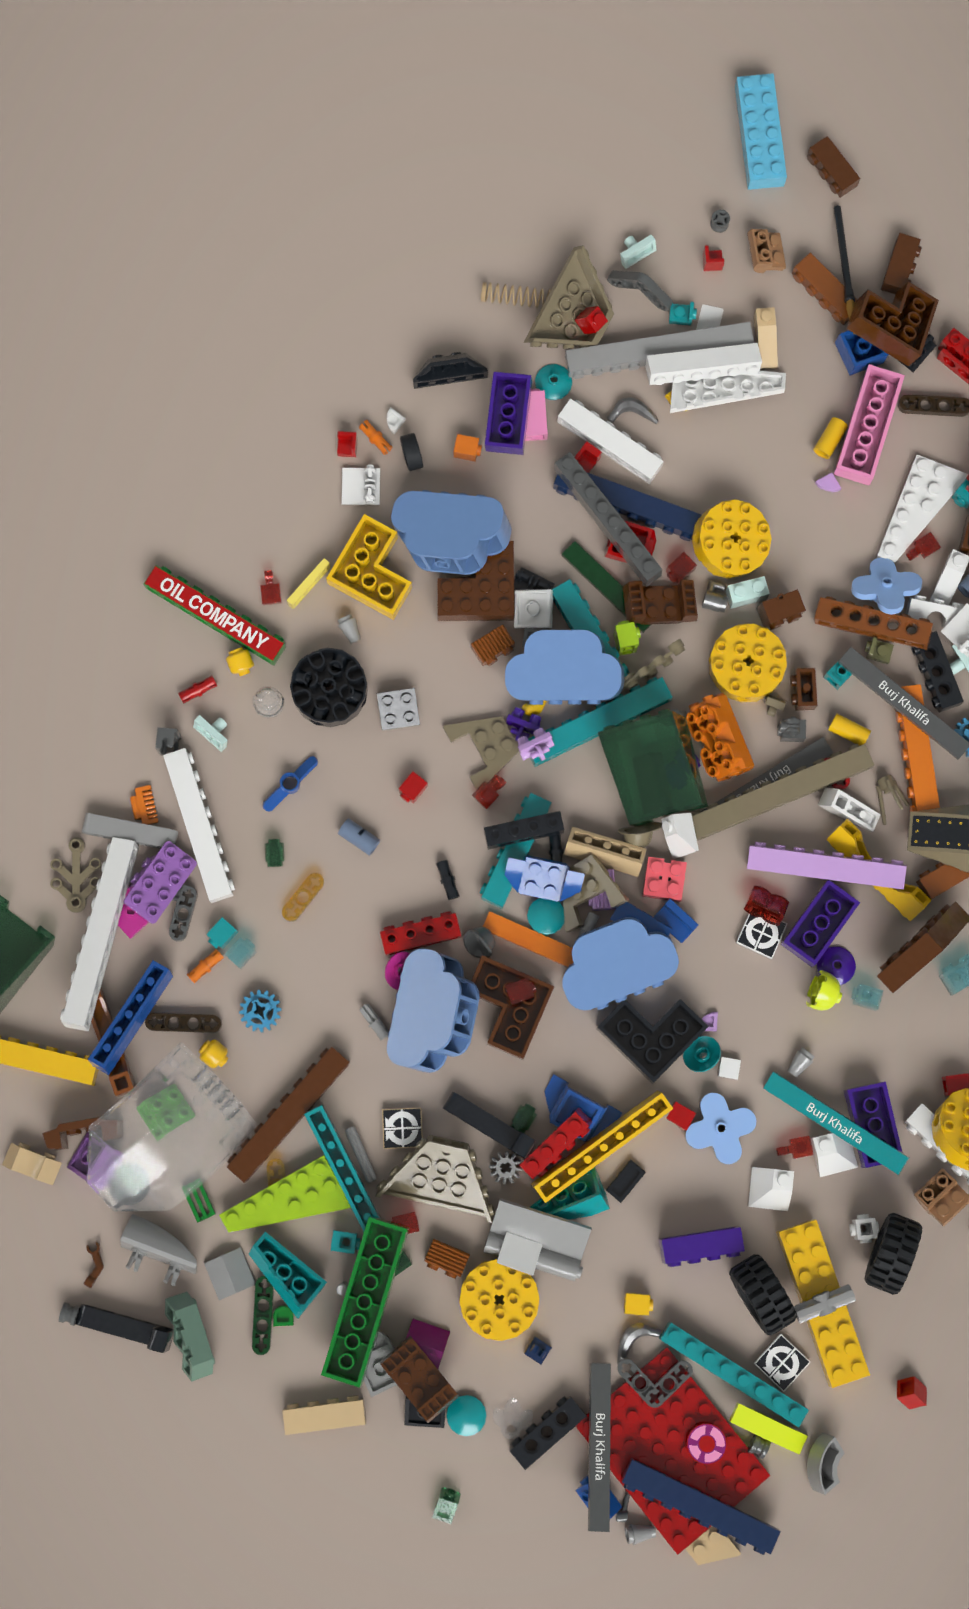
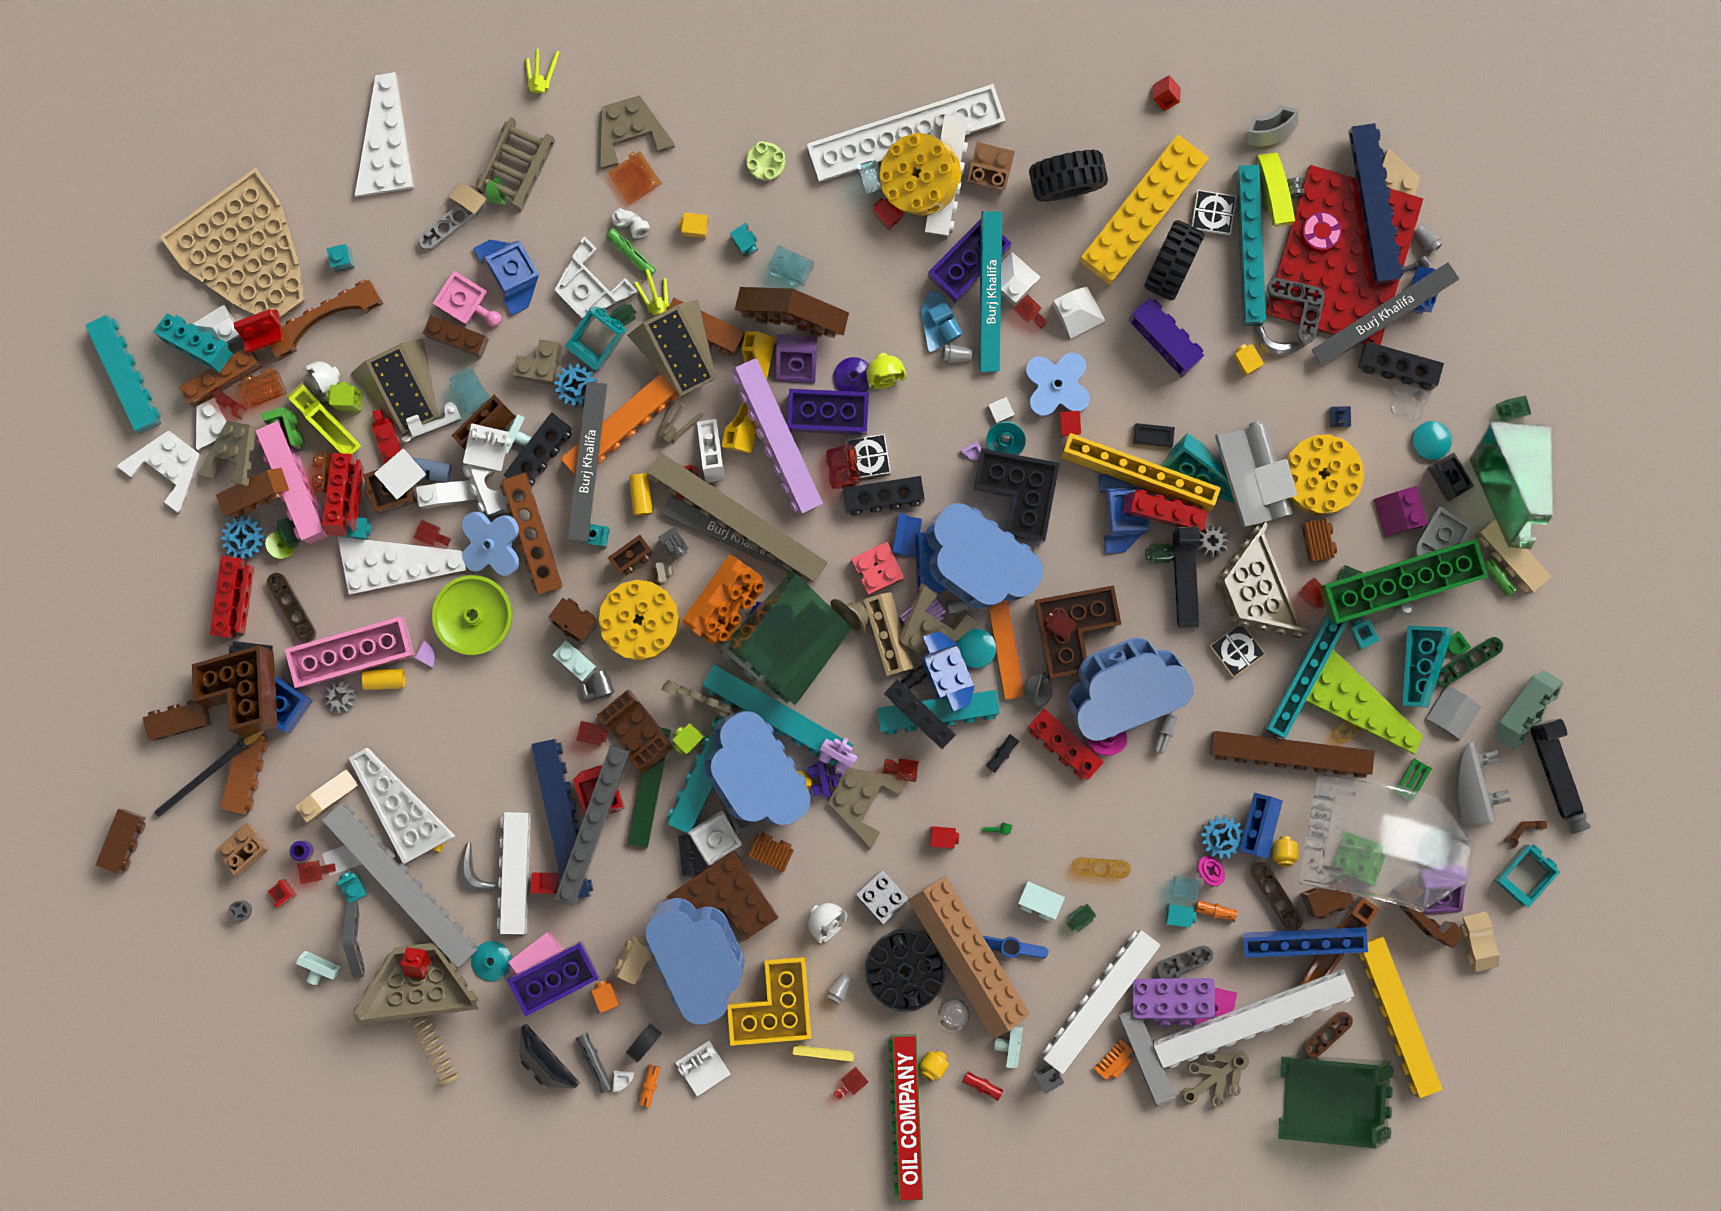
camera: 120 degrees left, 5 degrees up
red panel [337,431,358,457] -> none
sand blue pin [338,818,380,856] -> none
light grey axle [345,1126,377,1183] -> none
reddish brown plate [379,1336,459,1423] -> none
white brick [645,343,762,385] -> none
white slope [661,813,699,859] -> none
yellow brick [692,499,772,579] -> none
medium azure brick [735,73,787,190] -> none
light grey piece [794,1284,856,1323] -> none
white brick [849,1214,879,1243] -> none
clear light blue brick [851,984,883,1011] -> none
olive bracket [864,637,894,664] -> none
none -> dark purple brick [289,841,314,861]
none -> clear red plate [297,860,336,884]
none -> light grey gear [323,681,356,713]
none -> lime dish [432,575,513,655]
none -> dark grey pin [576,1033,613,1093]
none -> tan brick [613,936,653,985]
none -> medium lavender slope [776,334,818,382]
none -> white cylinder [808,903,848,943]
none -> black brick [842,476,925,516]
none -> medium nougat brick [908,876,1030,1039]
none -> dark azure panel [921,291,963,352]
none -> green hand [983,822,1012,835]
none -> light aqua brick [1017,881,1065,921]
none -> dark pink gear [1196,856,1225,887]
none -> blue brick [1239,793,1283,859]
none -> reddish brown brick [1300,877,1354,919]
none -> reddish brown beam [1303,1011,1353,1058]
none -> clear green windscreen [1470,421,1553,549]
none -> bright green pin [1485,557,1517,596]
none -> teal window [1494,844,1560,908]

